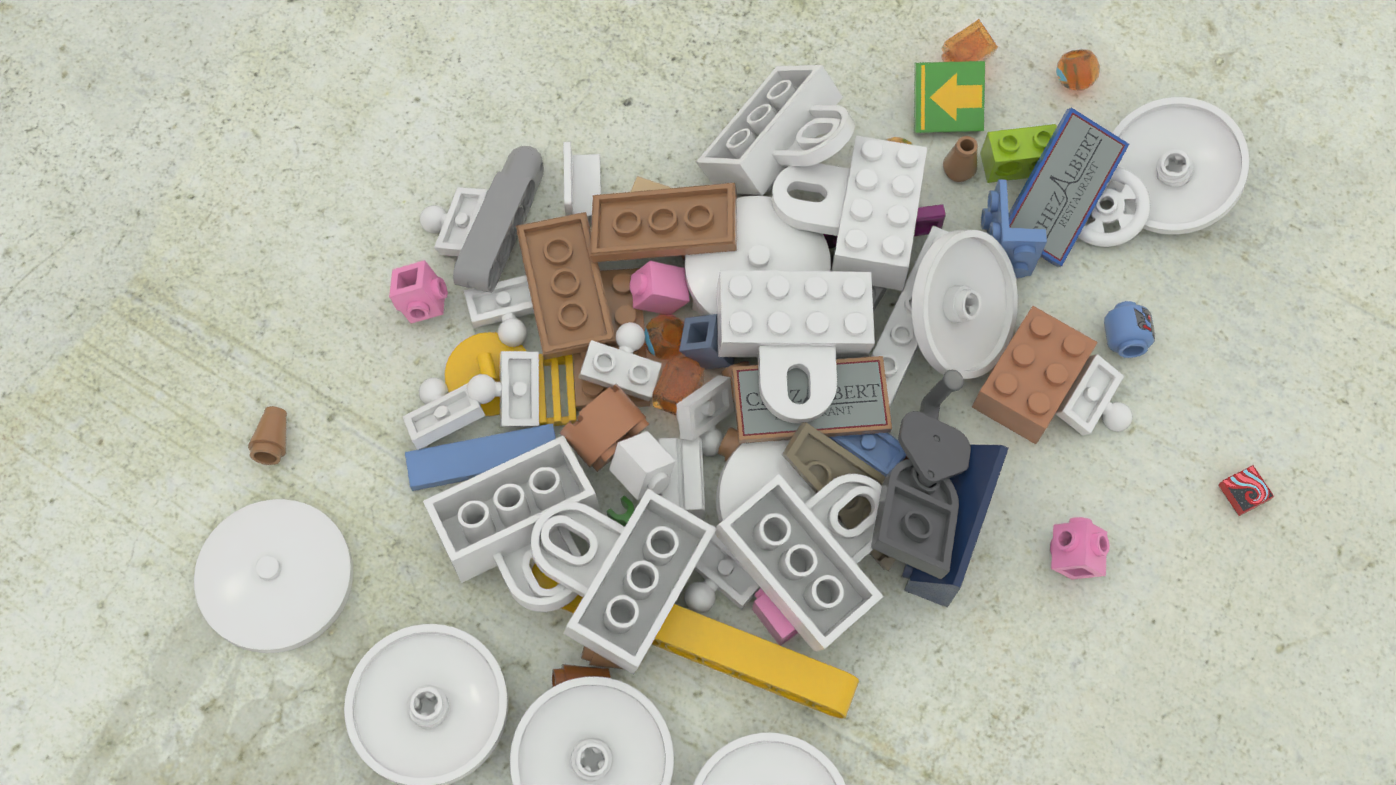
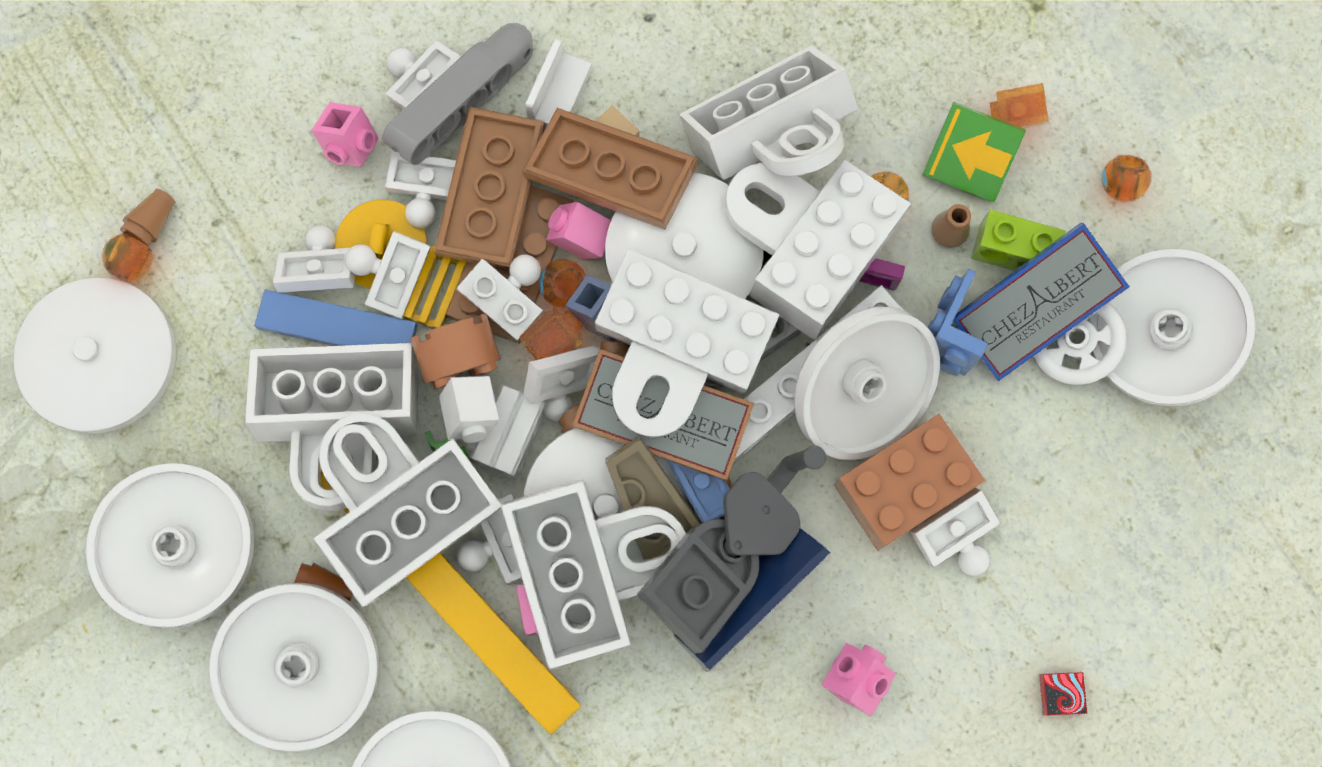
camera: 25 degrees right, 10 degrees up
medium blue head [1104,301,1155,358] -> none
none -> clear orange piece [101,233,153,282]

